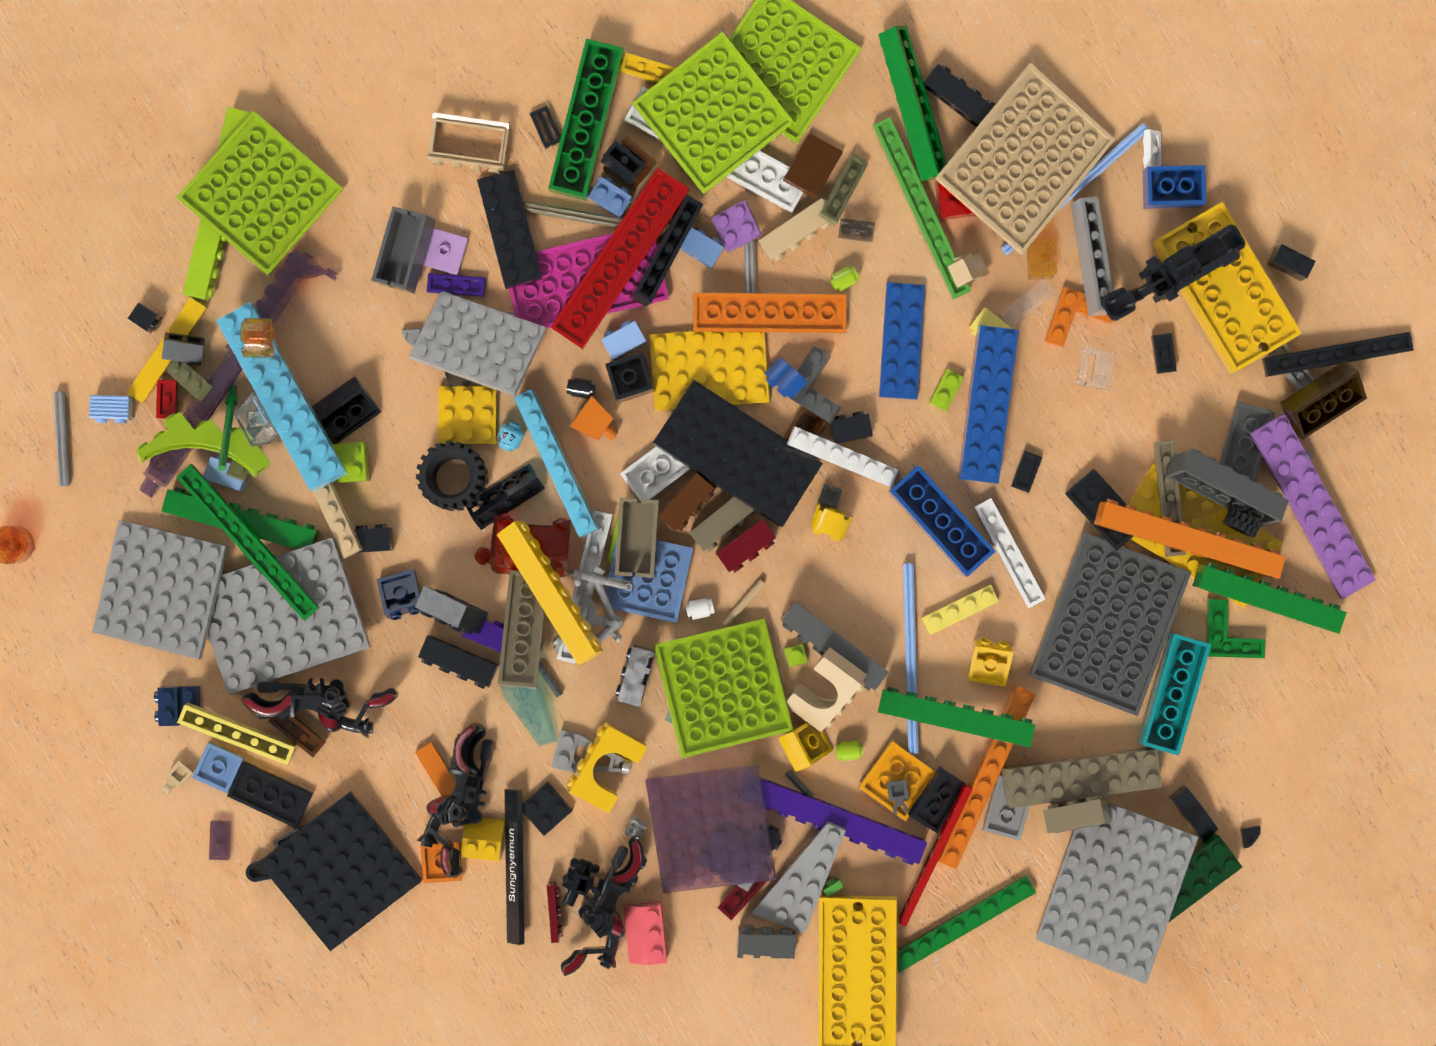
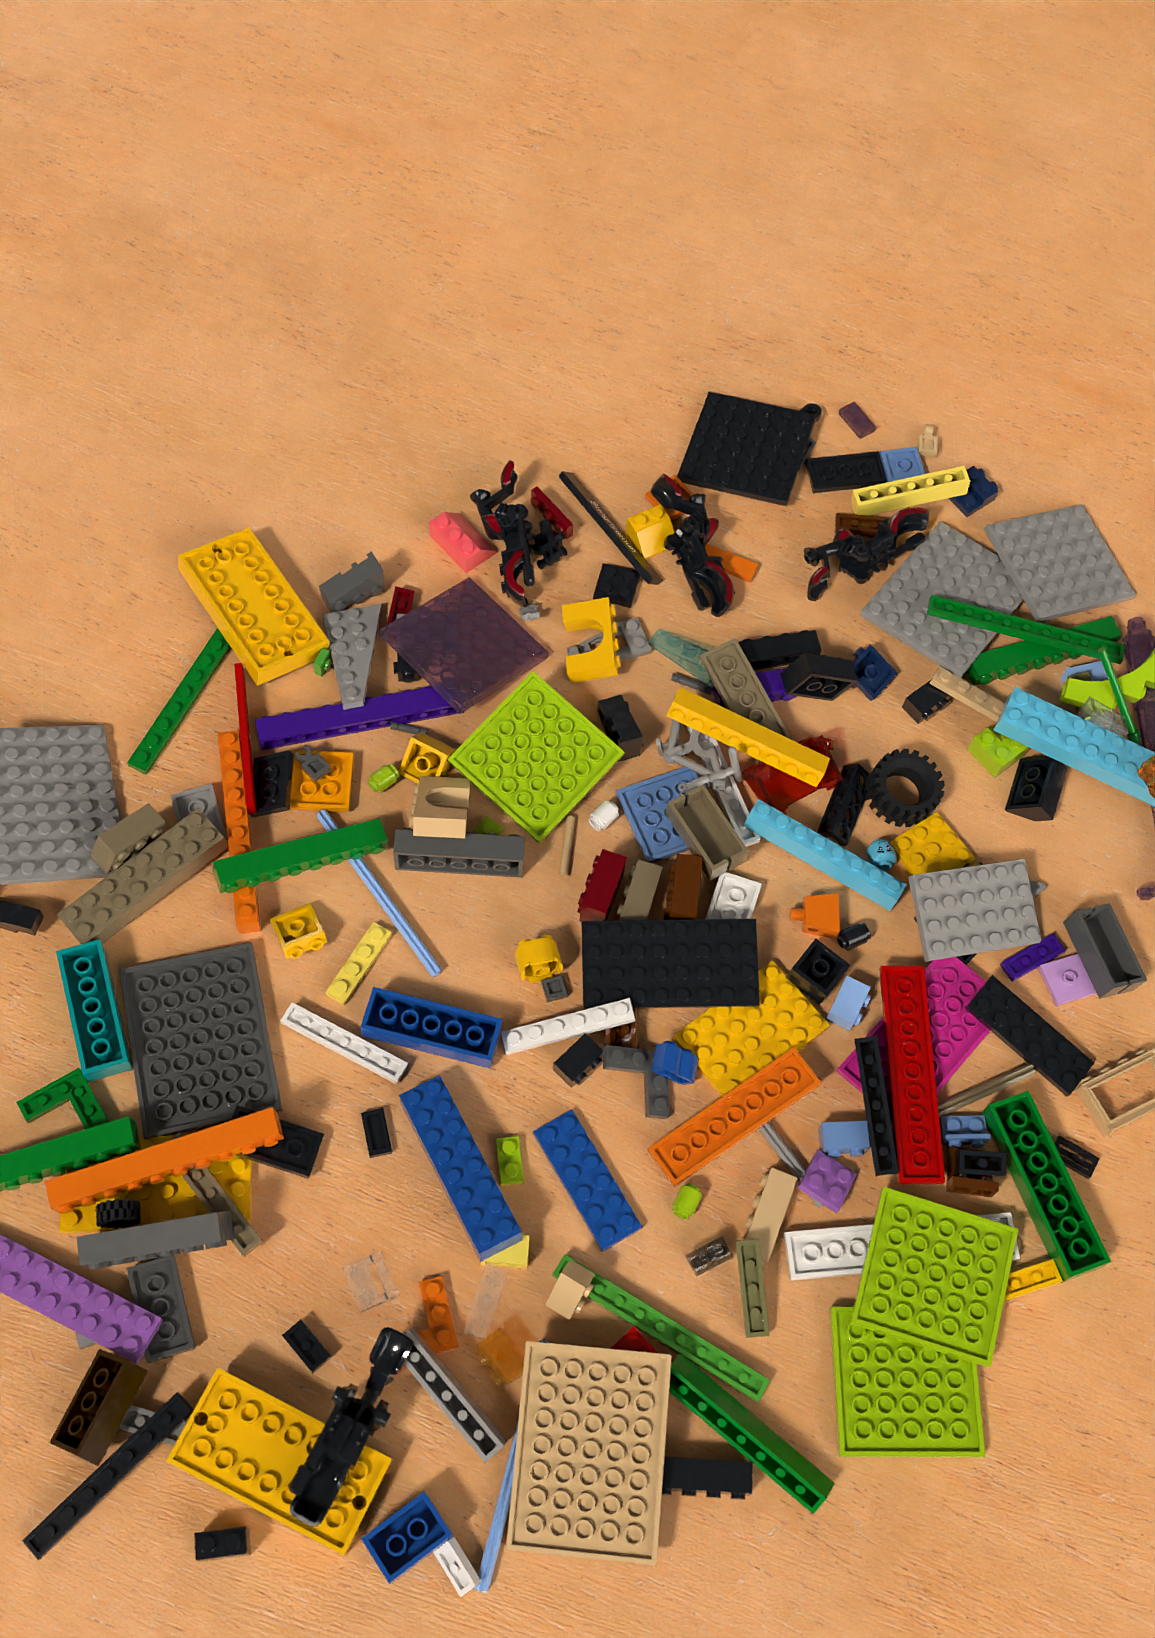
camera: 140 degrees right, 25 degrees down
reddish brown tile [783,134,843,199] -> none

